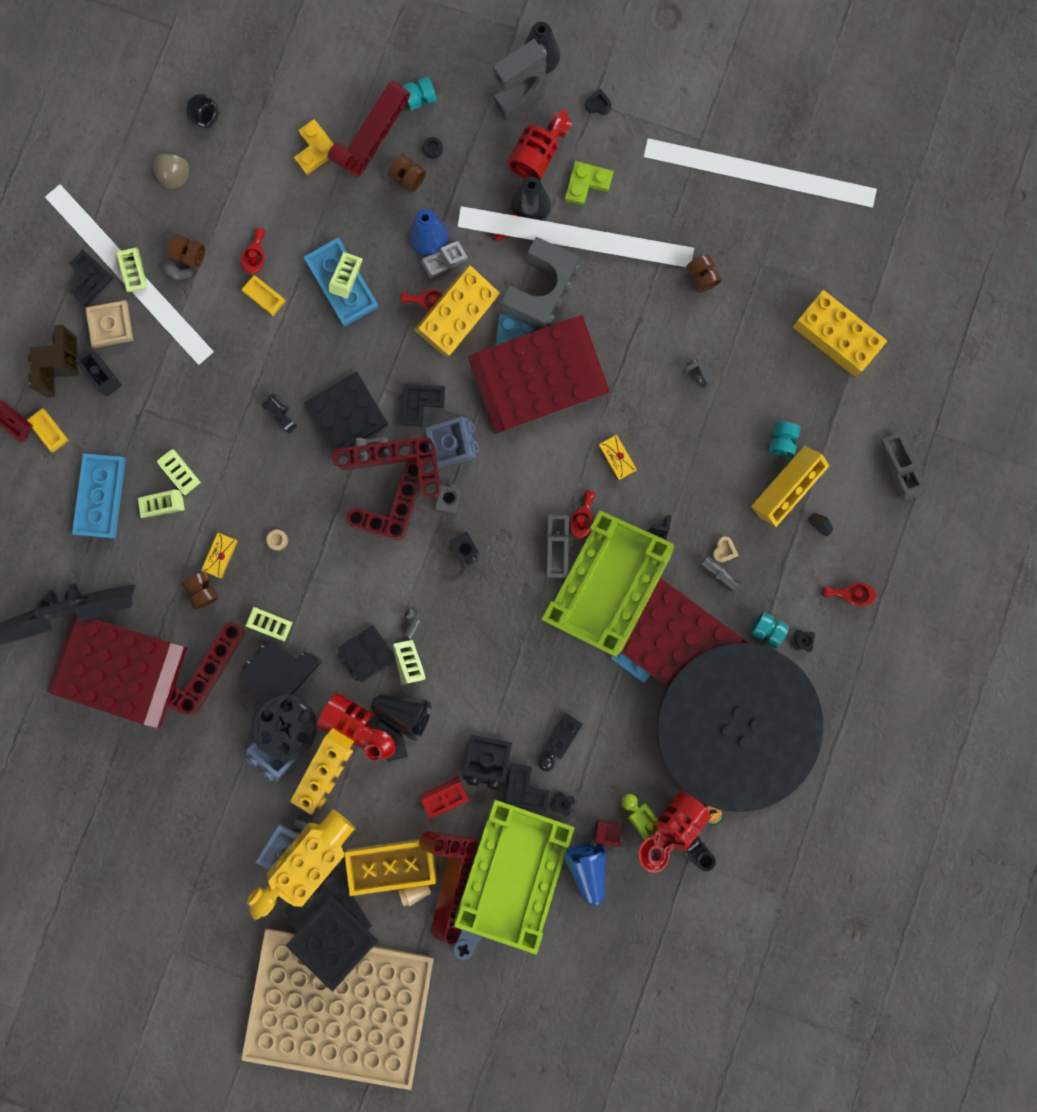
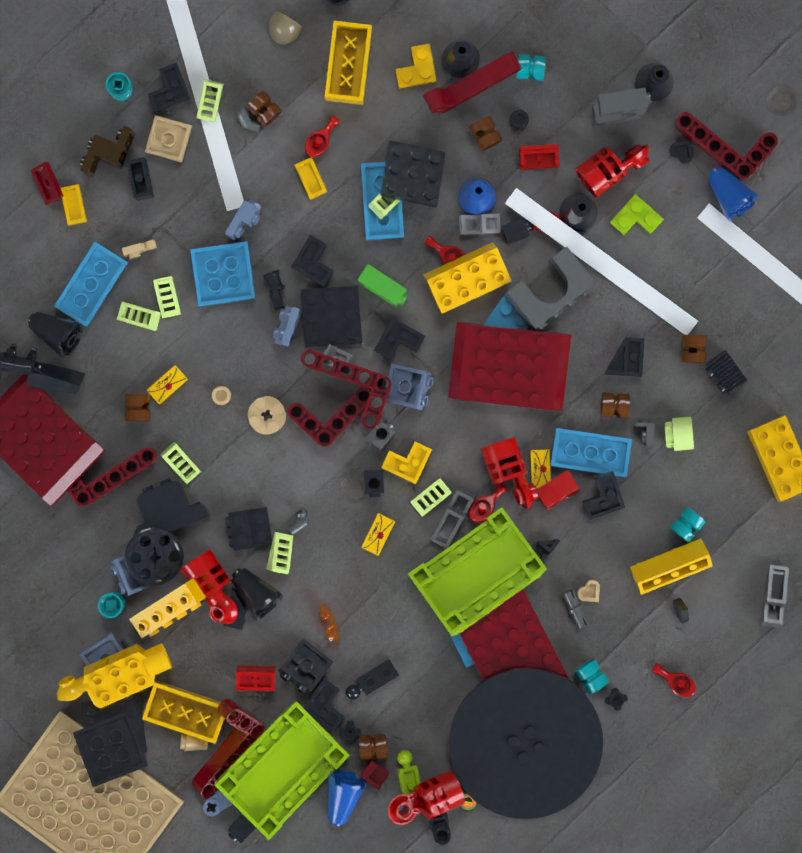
camera: 30 degrees right, 5 degrees up
none -> black cone [28,312,83,358]
none -> teal wheel [98,592,126,618]
none -> teal wheel [105,72,134,101]
none -> tan plate [122,240,157,259]
none -> dark azure plate [190,241,256,307]
none -> sand blue plate [225,200,261,241]
none -> black brick [228,814,256,843]
none -> tan plate [248,396,286,435]
none -> sand blue plate [273,306,302,348]
none -> black plate [291,235,334,287]
none -> clear orange slope [319,602,340,643]
none -> yellow brick [325,21,372,105]
none -> bright green window [357,264,408,308]
none -> reddish brown wheel [359,733,388,761]
none -> yellow tile [361,513,395,556]
none -> black plate [380,140,445,208]
none -> yellow plate [381,442,432,484]
none -> yellowish green slope [411,478,452,517]
none -> black cone [442,40,480,78]
none -> red cylinder [481,437,538,510]
none -> black brick [501,217,531,245]
none -> red hinge [519,144,559,170]
none -> red hinge [536,470,580,511]
none -> dark azure plate [550,428,632,477]
none -> black plate [582,471,625,520]
none -> reddish brown wheel [600,392,630,419]
none -> black wing [605,337,645,377]
none -> yellowish green piece [665,416,694,451]
none -> dark red beam [675,112,778,181]
none -> black brick [705,350,748,395]
none -> blue cone [708,167,759,221]

